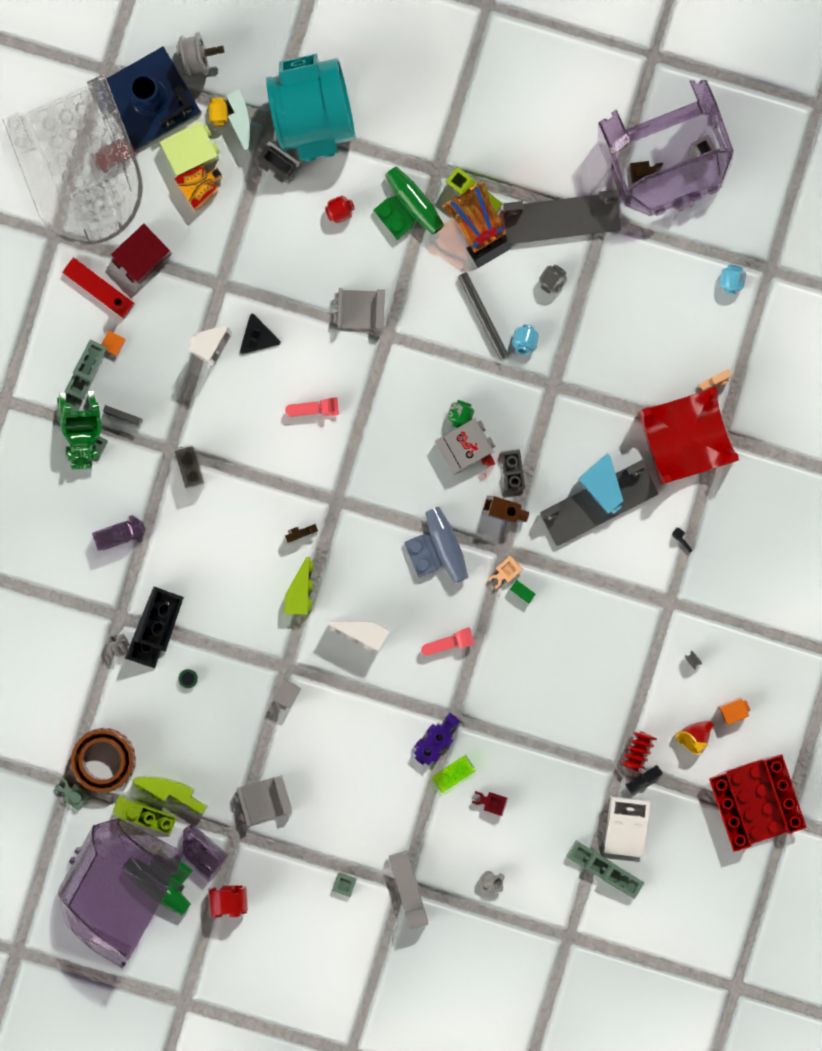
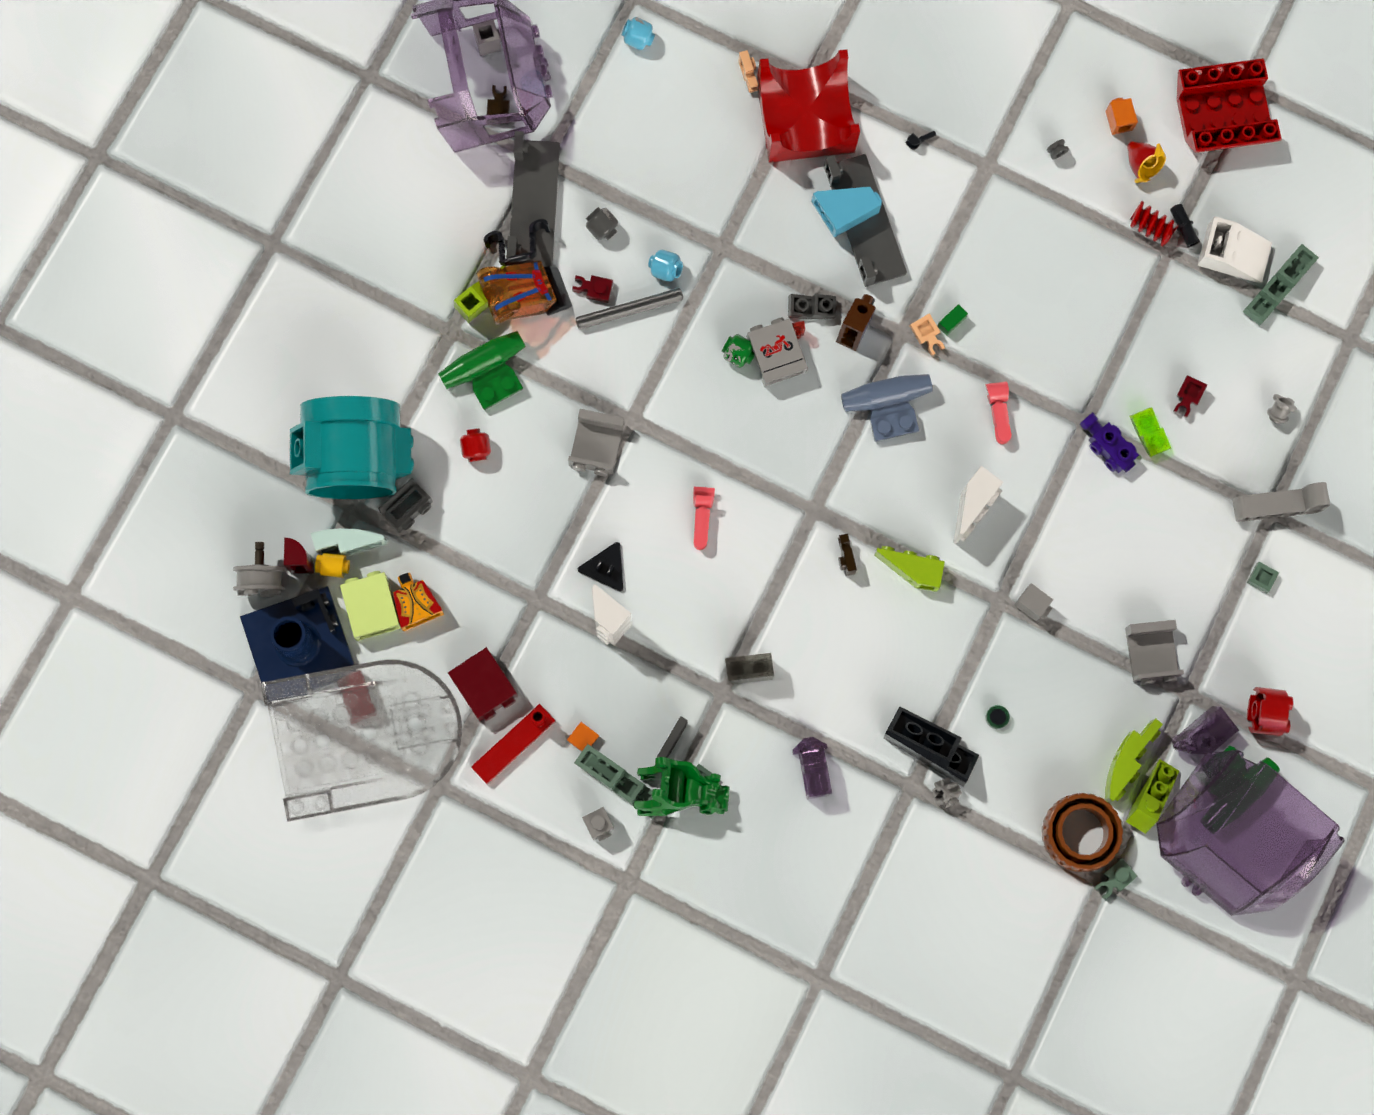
camera: 90 degrees left, 10 degrees down
none -> dark red brick [284,538,314,574]
none -> black piece [483,219,551,266]
none -> dark red plate [572,275,613,303]
none -> light grey brick [582,807,614,841]

